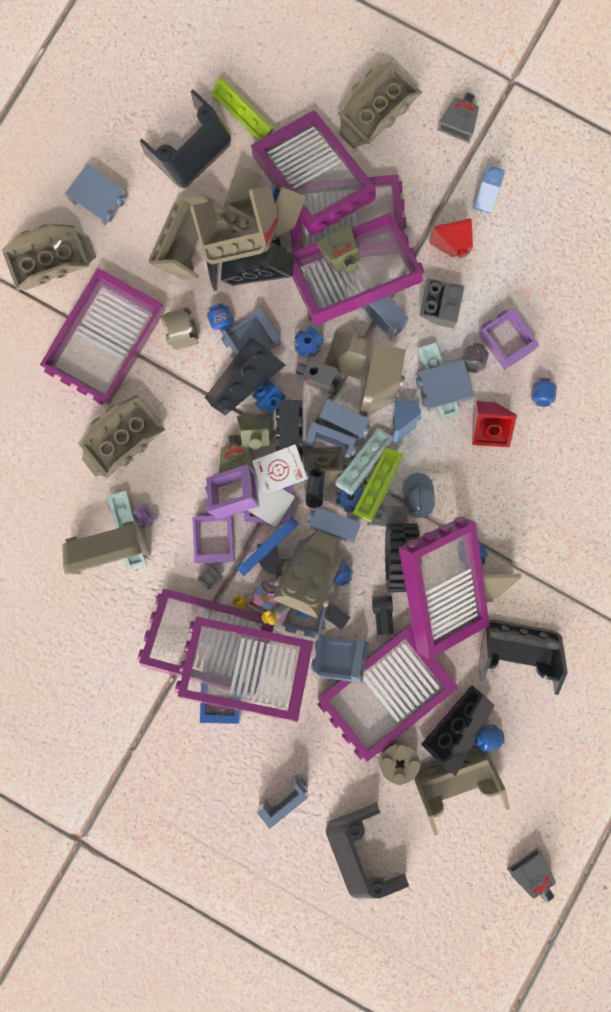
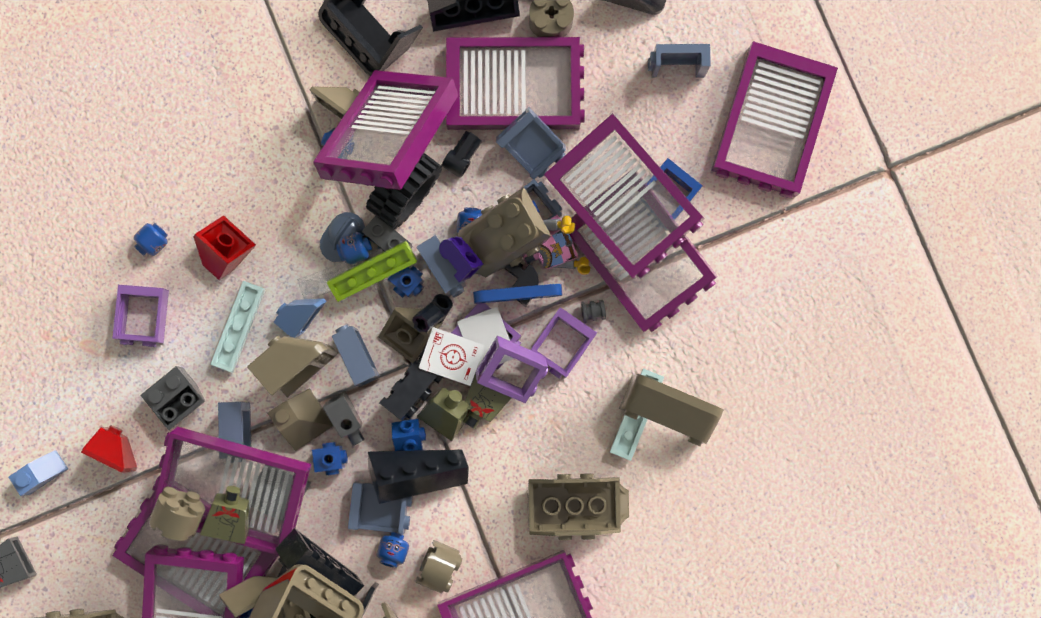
camera: 145 degrees left, 0 degrees up
medium lavender bush [133,503,158,528] -> none
sand blue panel [305,422,358,462] -> none
black piece [325,605,351,630] -> none
light aqua plate [335,428,393,495] -> none
sand blue panel [416,359,474,411] -> none
head [462,343,489,373] -> none
none -> dark tan brick [149,487,205,541]
none -> blue head [337,232,372,265]
none -> dark purple leg [439,236,483,283]
none -> window [711,41,838,198]

